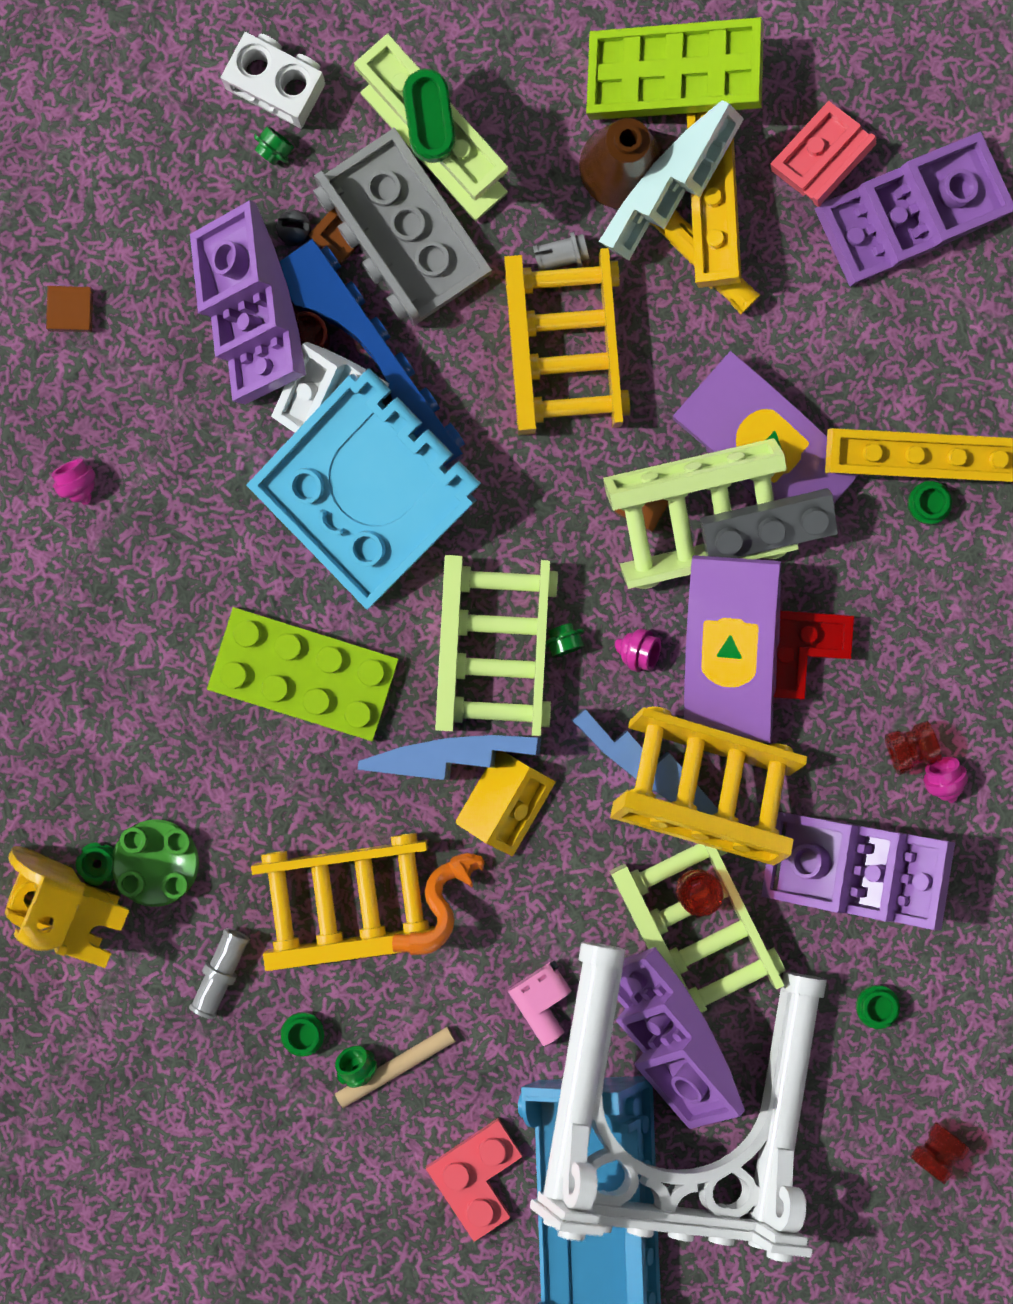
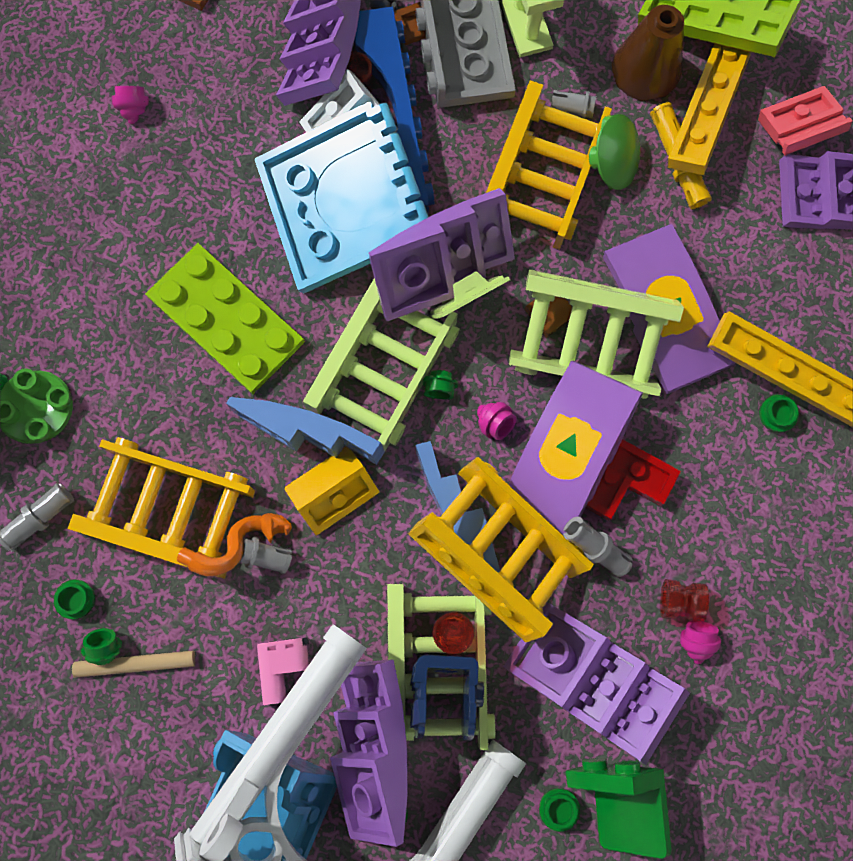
camera: 30 degrees right, 10 degrees down
coral plate [426,1118,522,1242] -> none
light aqua slope [599,100,744,261] -> none
dark grey plate [700,488,838,558] -> none
none -> light grey pin [240,537,292,574]
none -> medium lavender slope [368,188,515,321]
none -> dark blue piece [410,655,484,741]
none -> yellowish green piece [428,271,510,319]
none -> light grey pin [563,517,633,577]
none -> green bracket [566,758,672,859]
none -> bright green dish [589,114,640,190]

